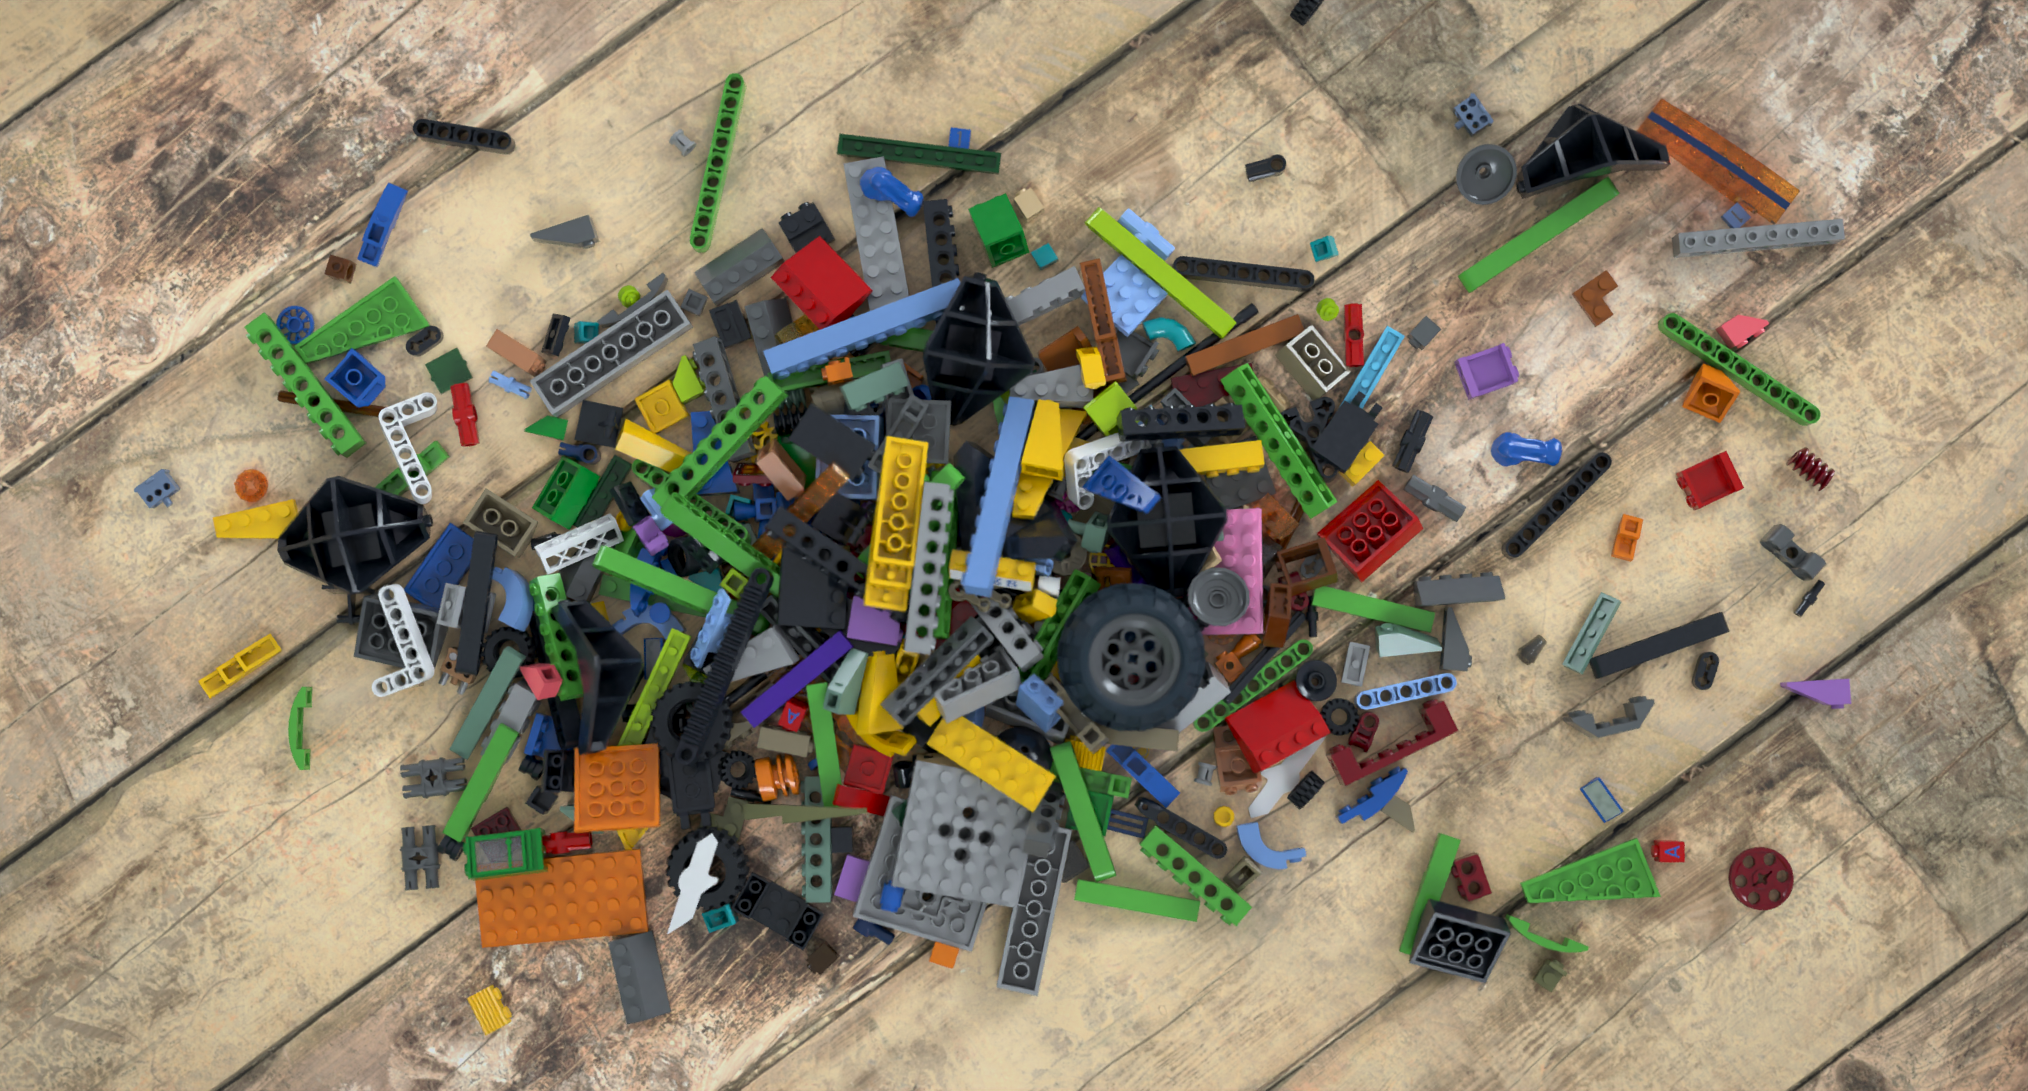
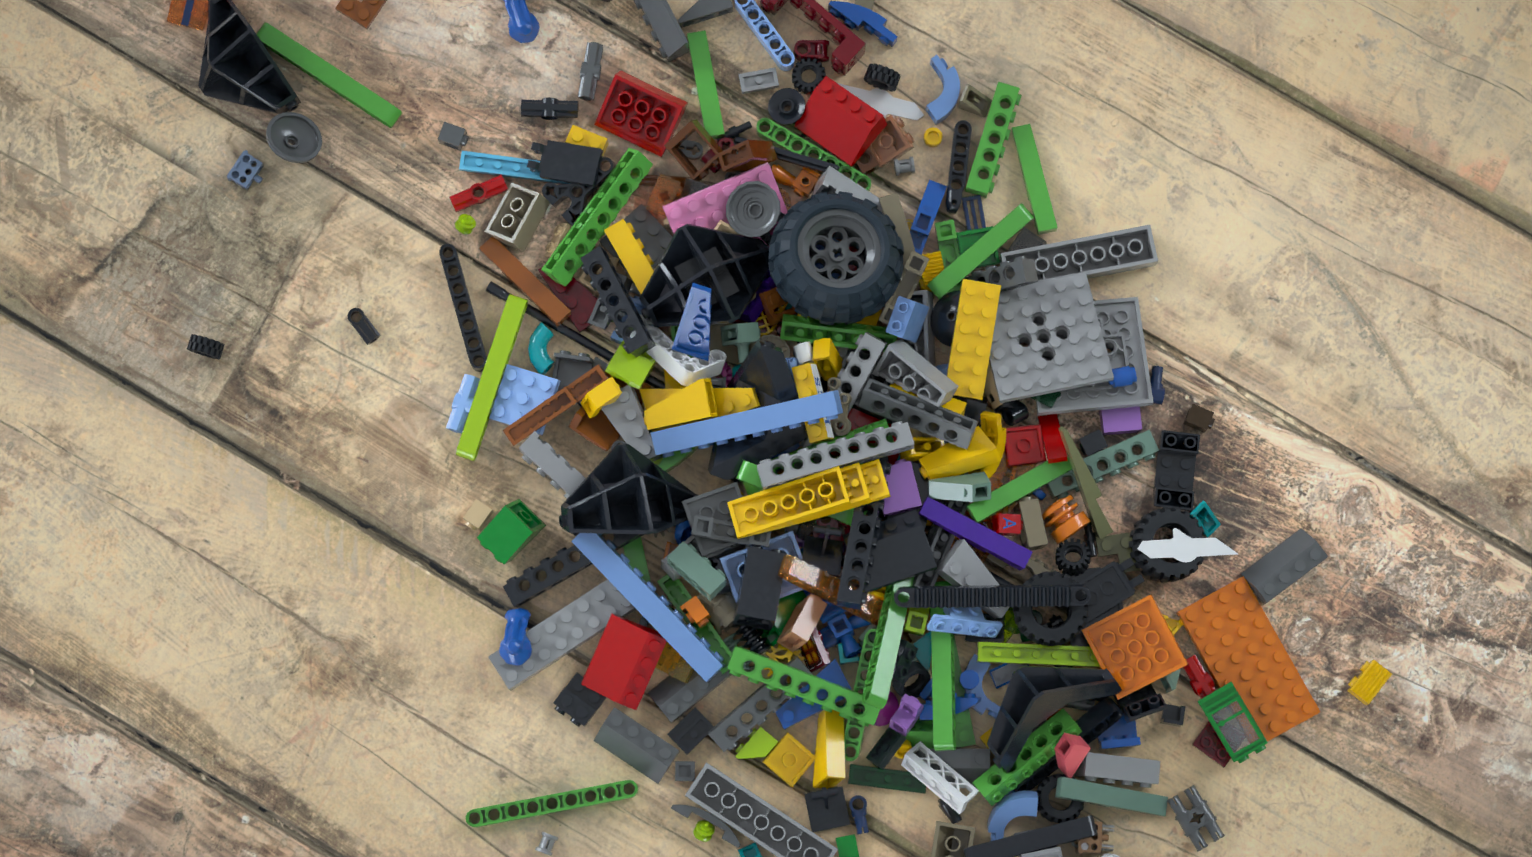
camera: 120 degrees left, 5 degrees down
dark grey pin [400,825,441,890] -> none
black wheel [437,835,465,861] -> none
bright green slope [442,723,519,843] -> none
black wheel [519,754,543,781] -> none
green slope [532,455,601,530] -> none
light blue piece [640,488,673,531] -> none
dark green plate [837,133,1001,175] -> none
orange panel [929,941,960,969] -> none
blue tile [948,127,971,149] -> none
teal slope [1031,243,1058,271] -> none
teal slope [1310,236,1339,262] -> none
slope [1375,623,1442,657] -> none
medium lavender panel [1454,343,1519,400] -> none

